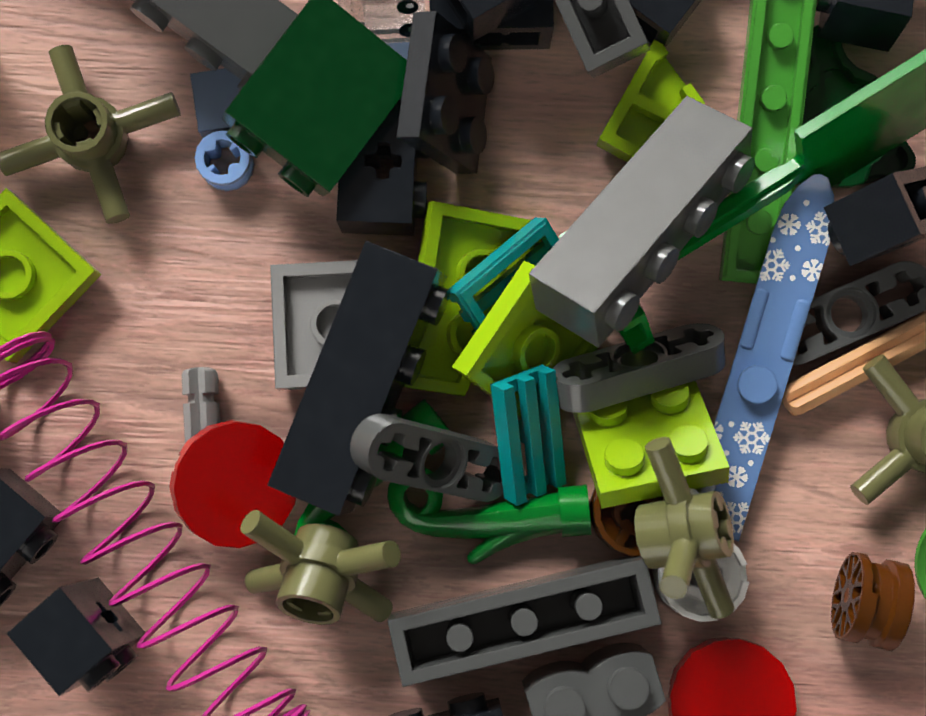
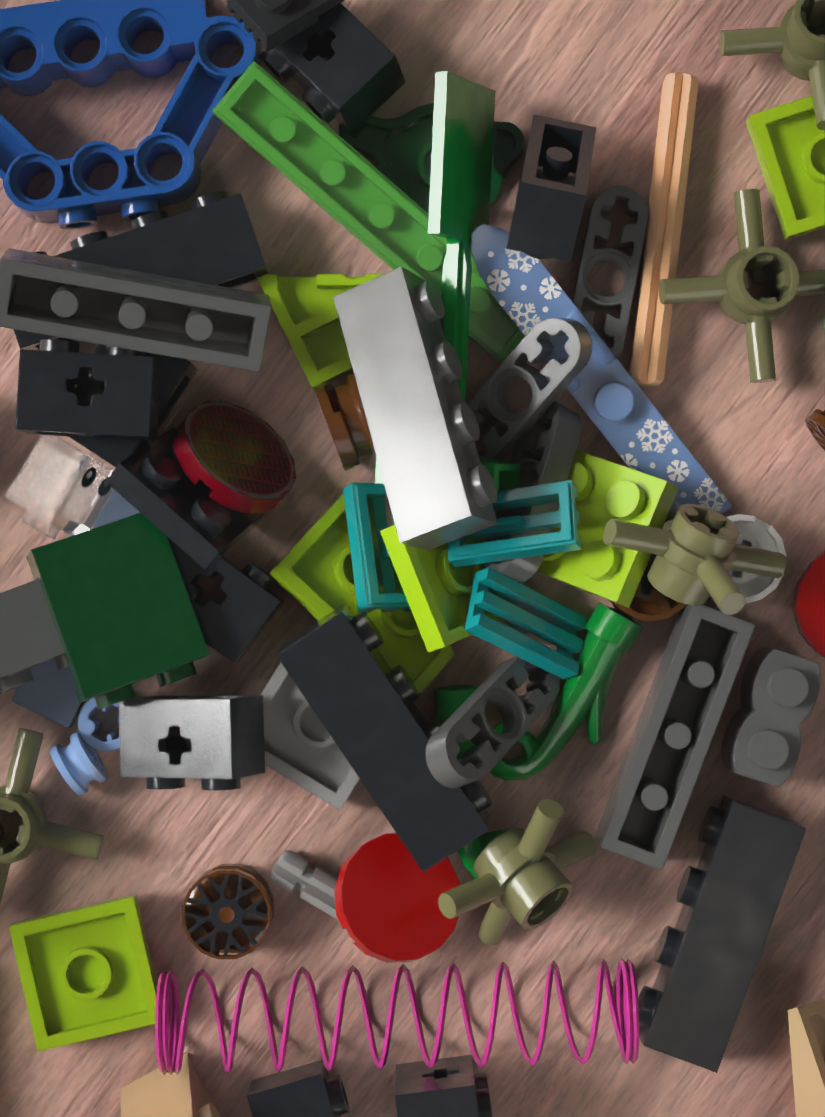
camera: 55 degrees left, 5 degrees up
none -> light blue bush [50,731,109,796]
none -> brick [119,695,265,791]
none -> tile [174,401,296,513]
none -> reddish brown wheel [182,864,274,959]
none -> reddish brown wheel [314,373,377,471]
none -> teal tile [448,480,582,567]
none -> dark grey beam [467,318,592,460]

